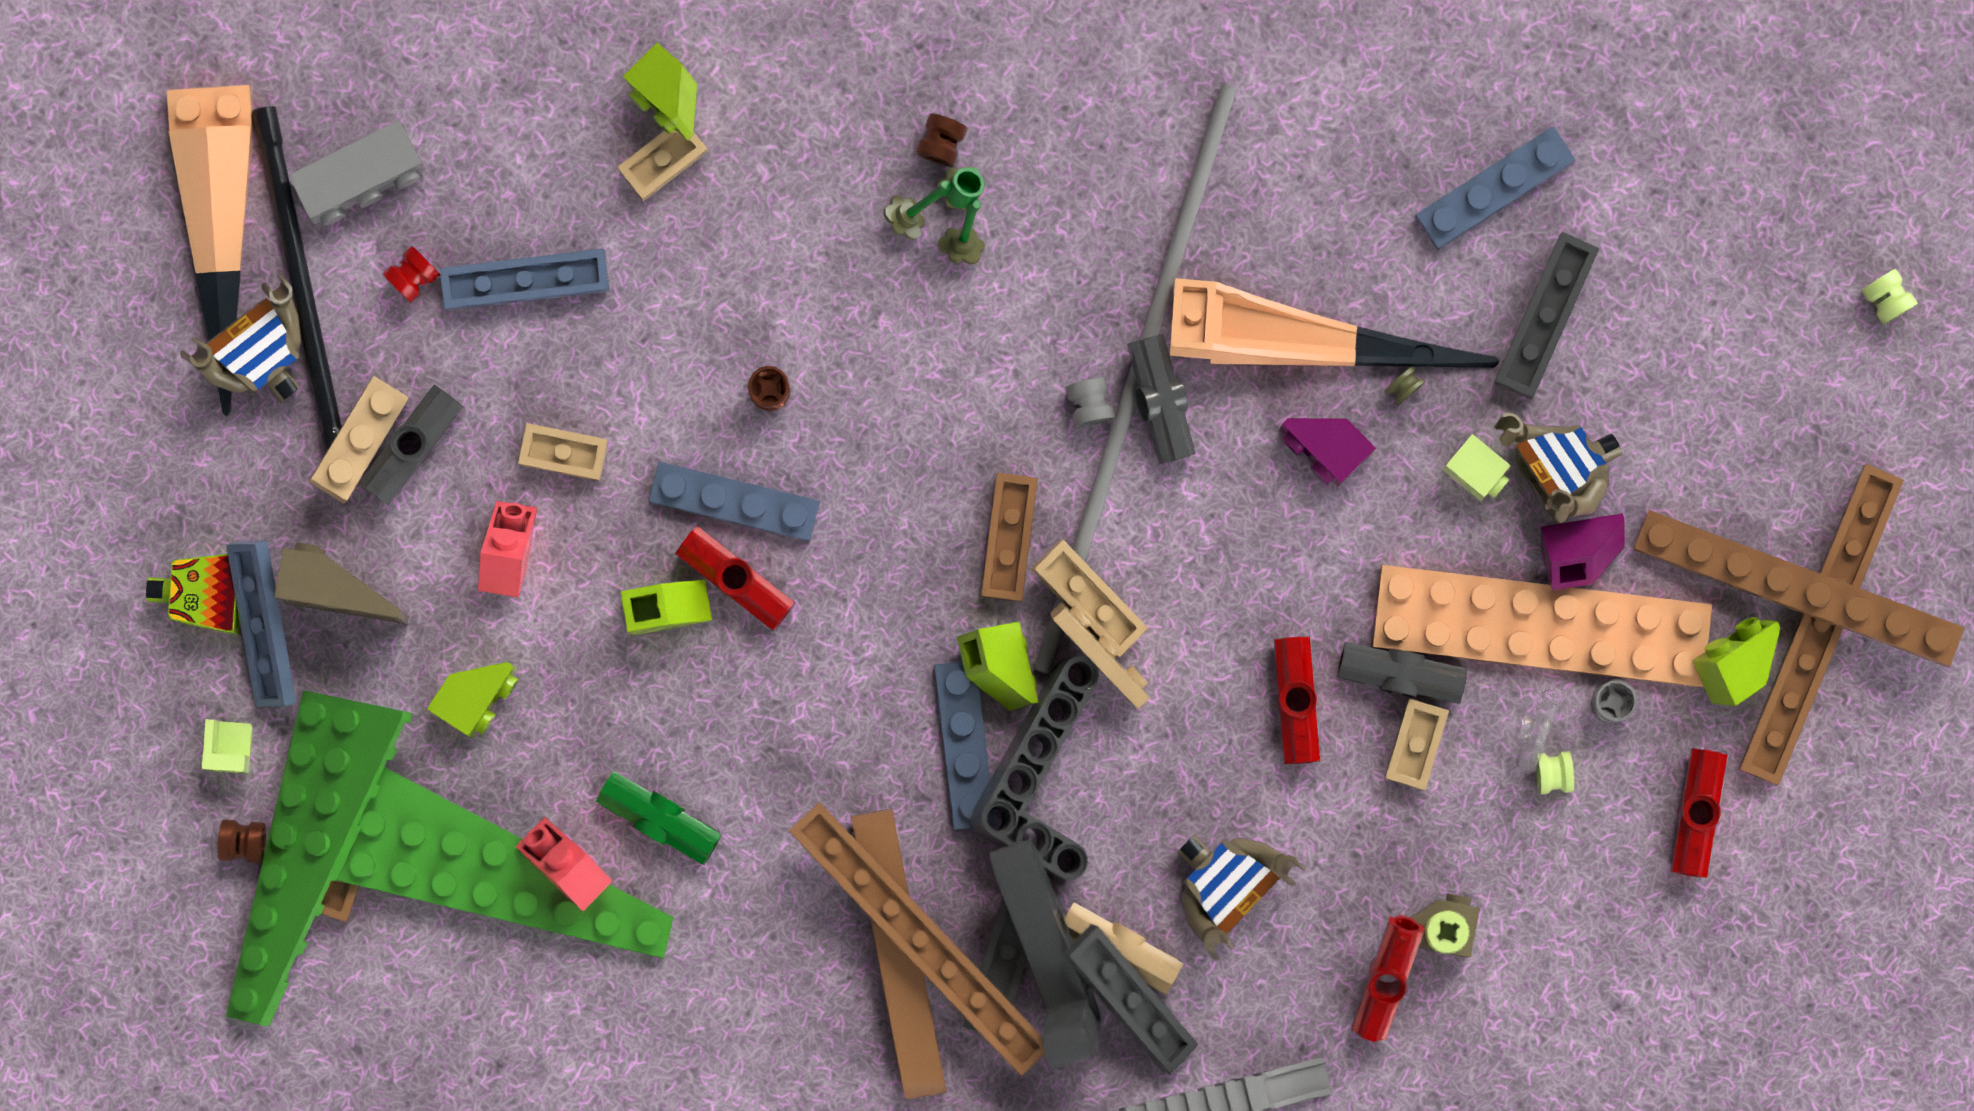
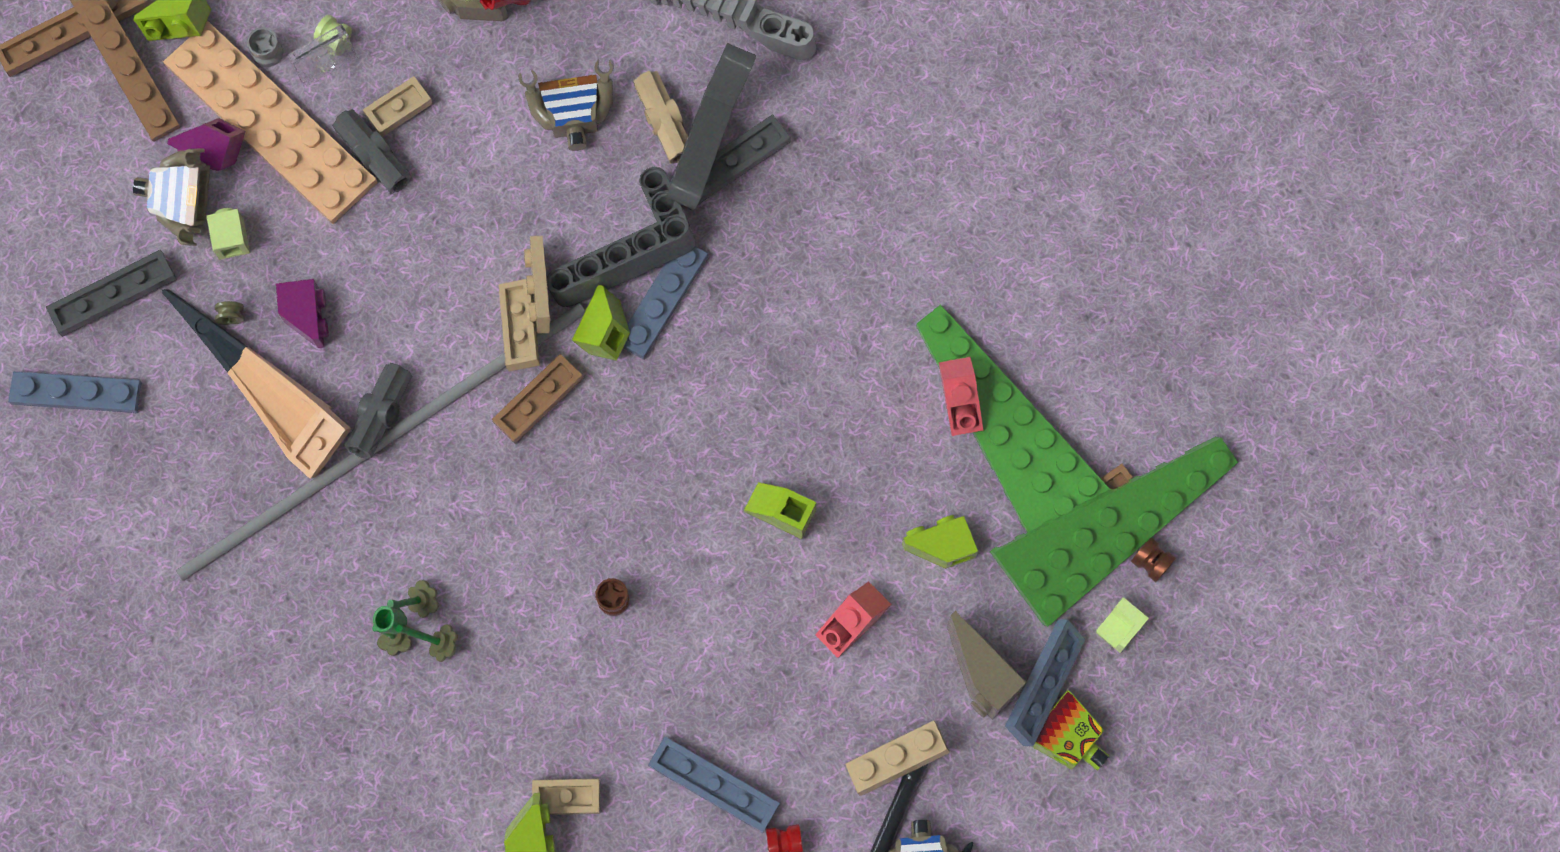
camera: 140 degrees left, 10 degrees down
dark grey piece [359,384,463,506] -> none
tan plate [518,423,609,482] -> none
green piece [596,771,722,865] -> none
sand blue plate [649,462,820,542] -> none
red piece [675,526,795,631] -> none
medium nougat plate [789,802,1045,1076] -> none
medium nougat beam [851,808,947,1100] -> none
copper wheel [915,113,968,167] -> none
dark grey plate [1063,924,1198,1074] -> none
light grey wheel [1065,377,1115,428] -> none
red piece [1273,637,1320,765] -> none

